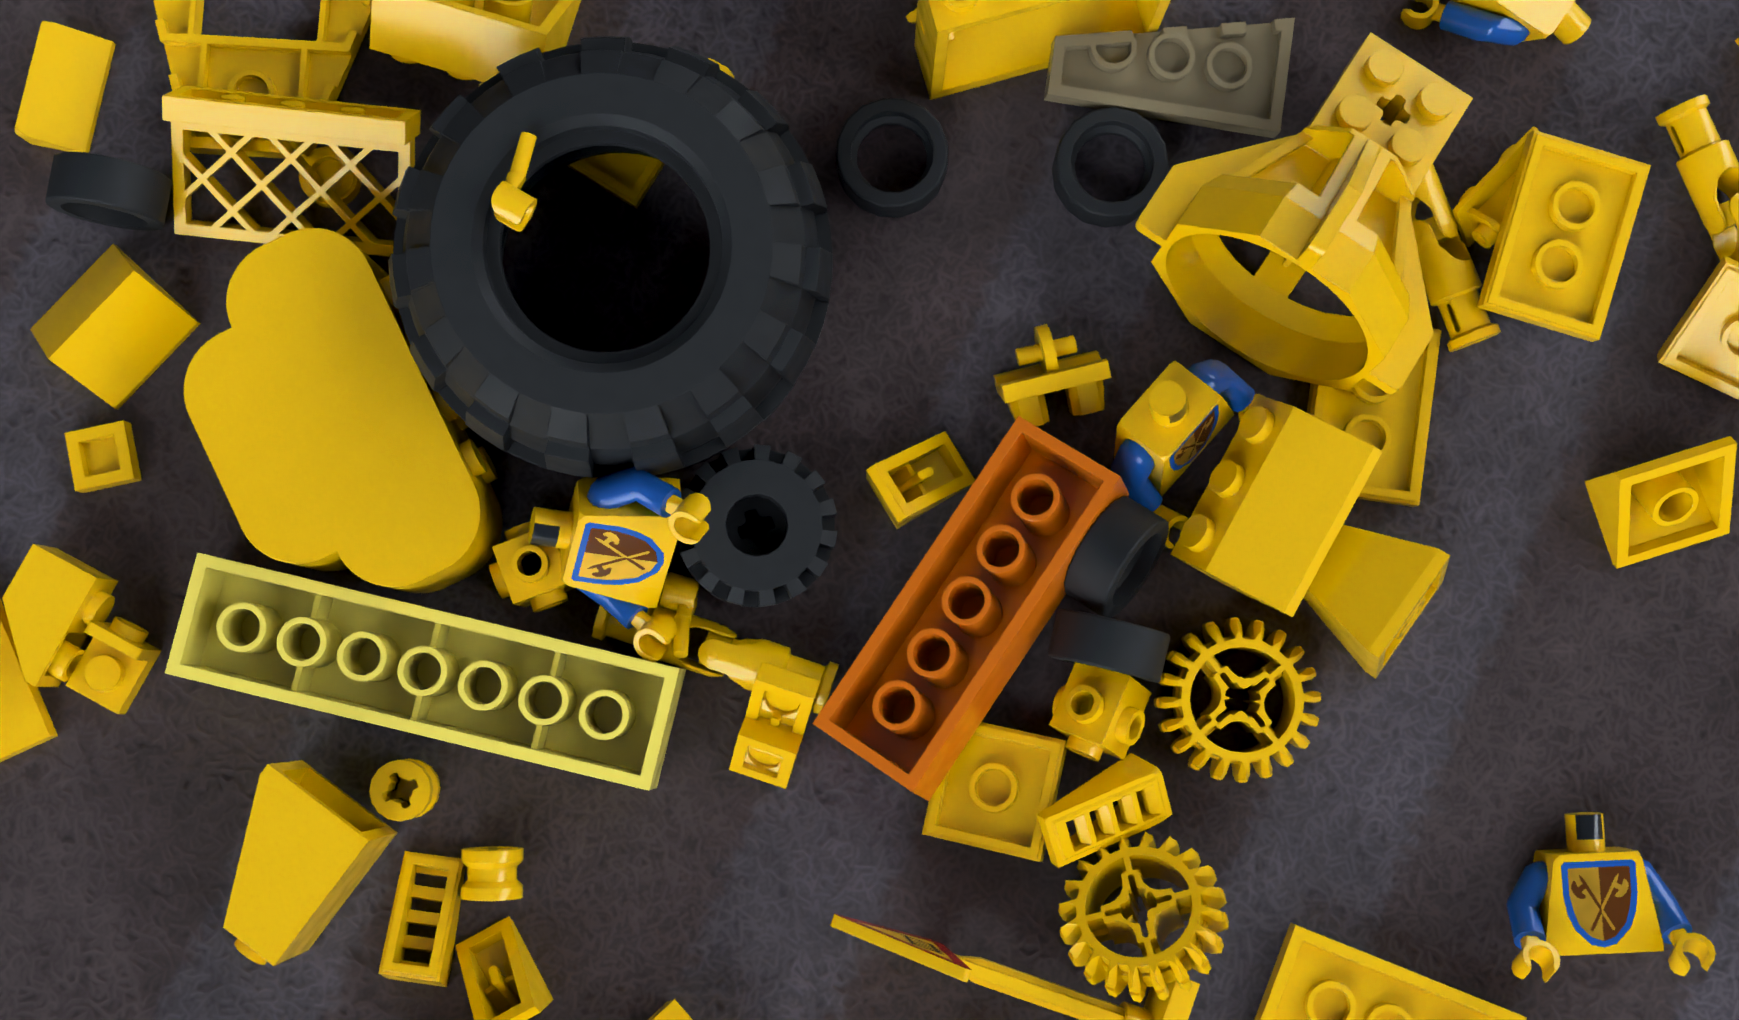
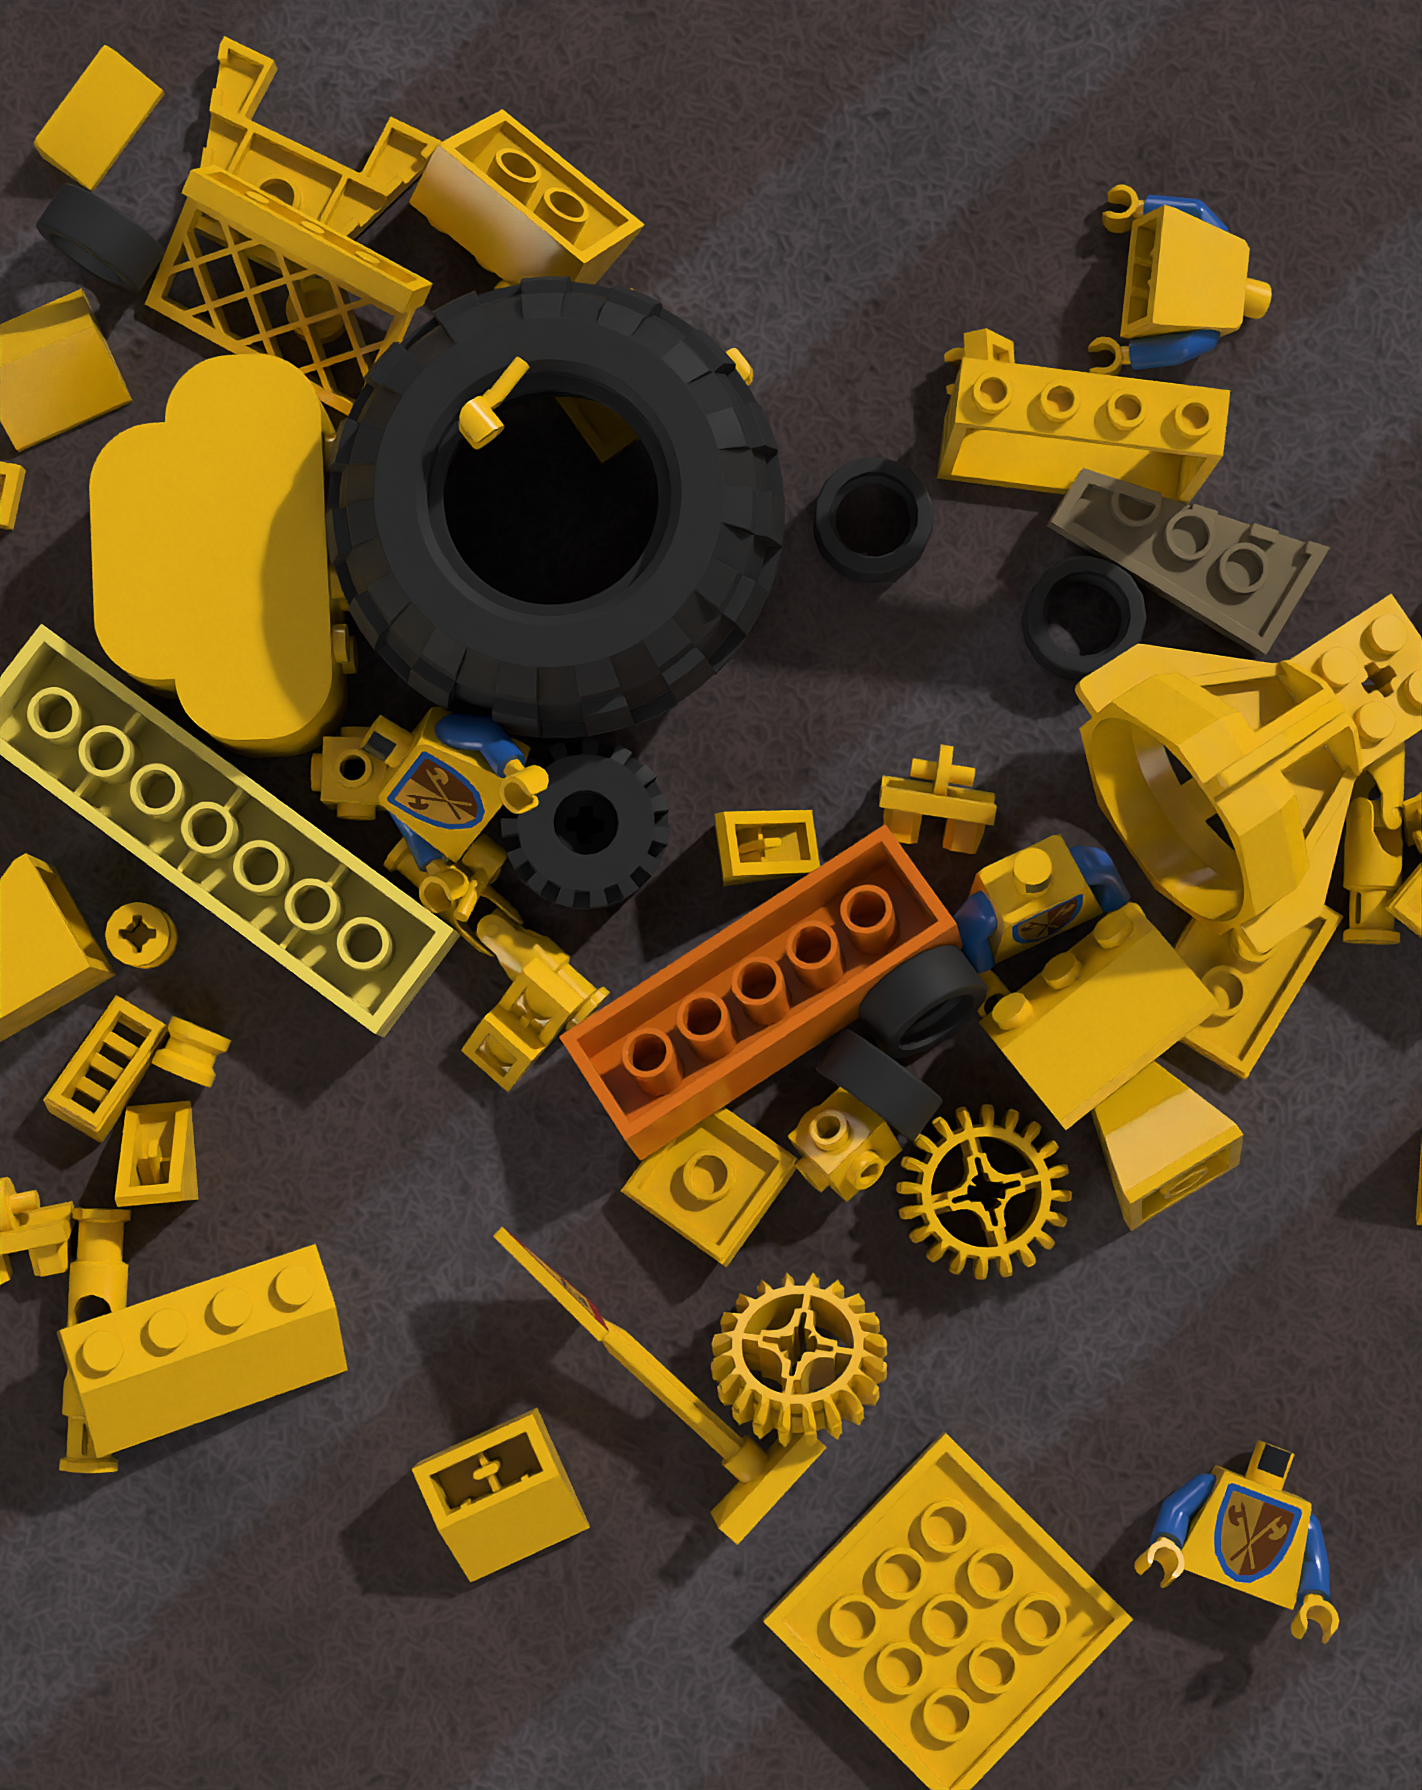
camera: 25 degrees right, 0 degrees up
yellow slope [1037,753,1172,868] -> none

